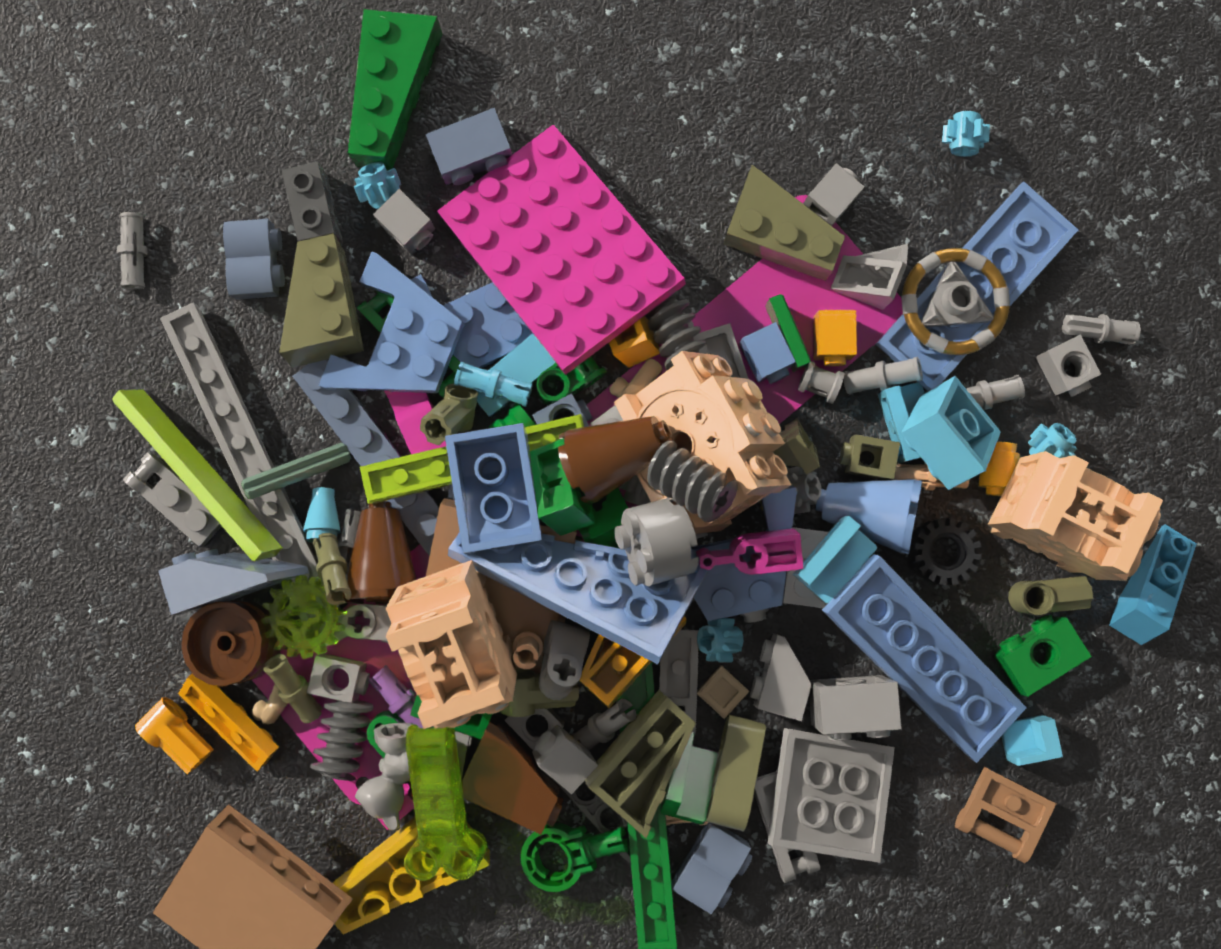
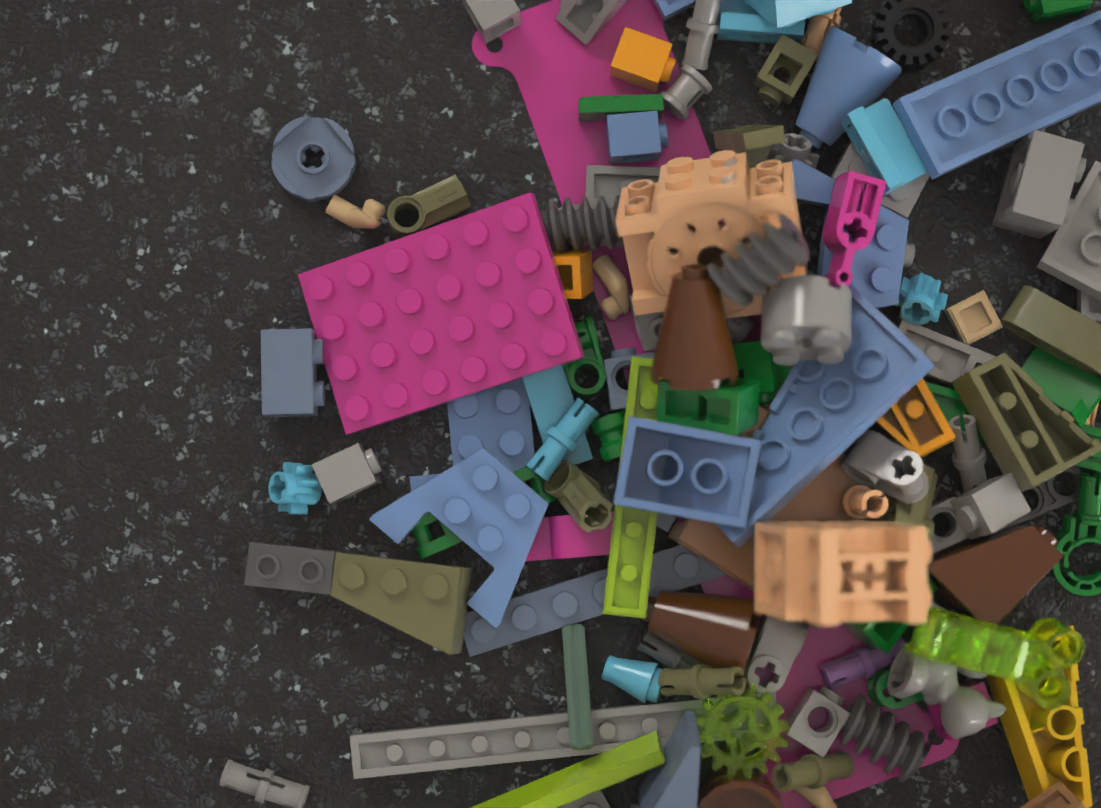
camera: 75 degrees left, 0 degrees up
sand blue brick [223,219,285,300] -> none
green wedge [348,9,443,170] -> none
olive wedge [723,165,845,281] -> none
light grey slope [750,633,812,721] -> none
none -> sand blue plate [271,116,357,202]
none -> tan arm [325,195,386,229]
none -> olive piece [387,174,471,239]

